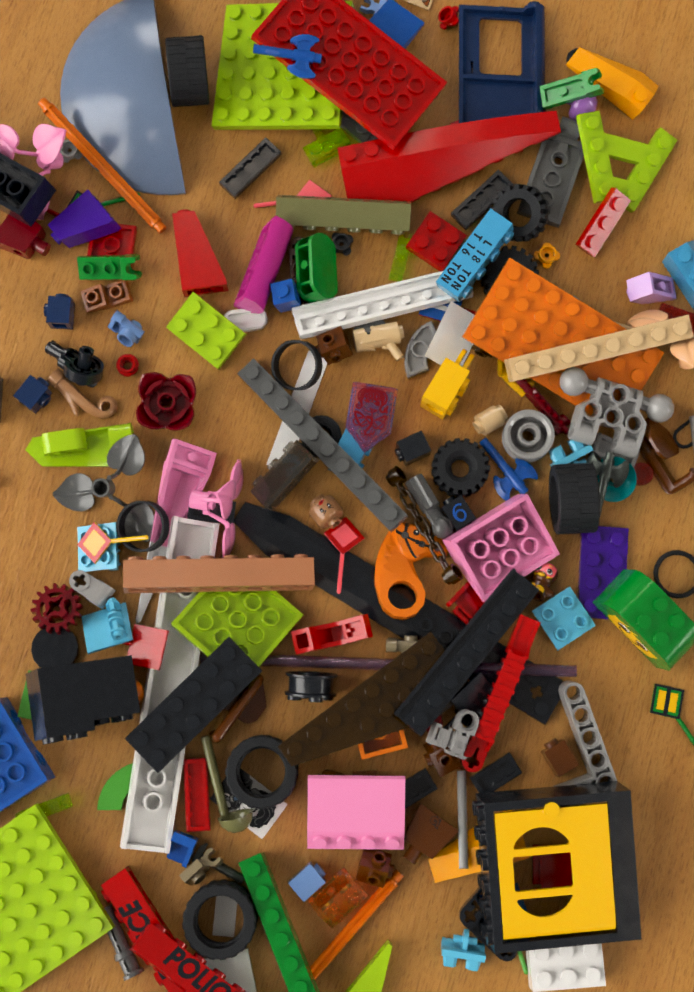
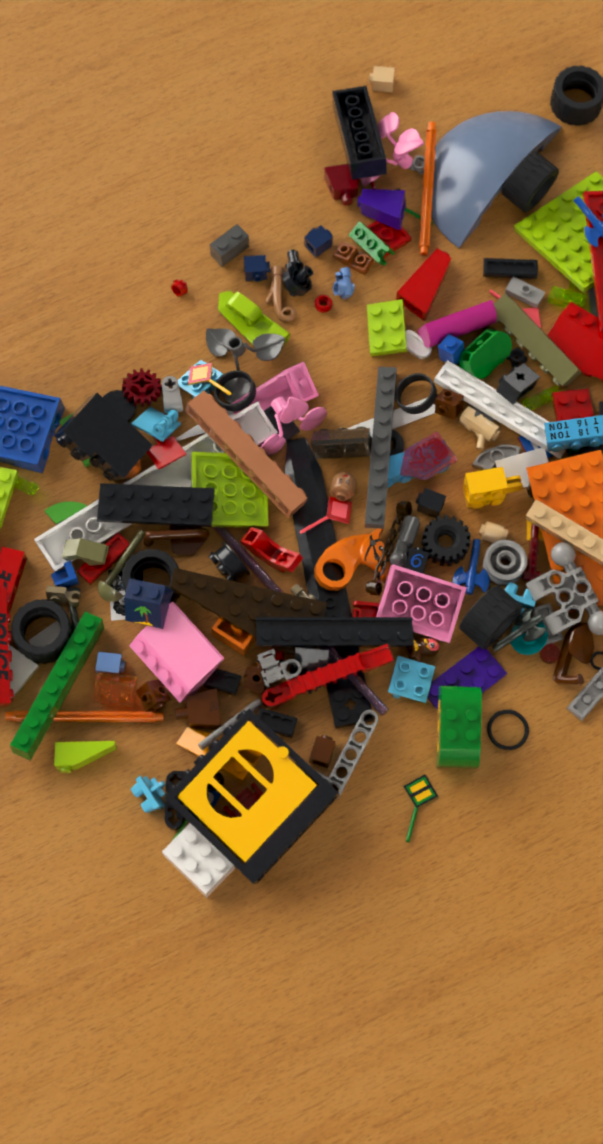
camera: 50 degrees right, 10 degrees down
dark red brick [136,372,196,431] -> none
none -> olive slope [61,538,109,566]
none -> dark blue slope [124,578,173,629]
none -> black brick [496,363,540,404]
none -> light grey plate [505,276,545,309]

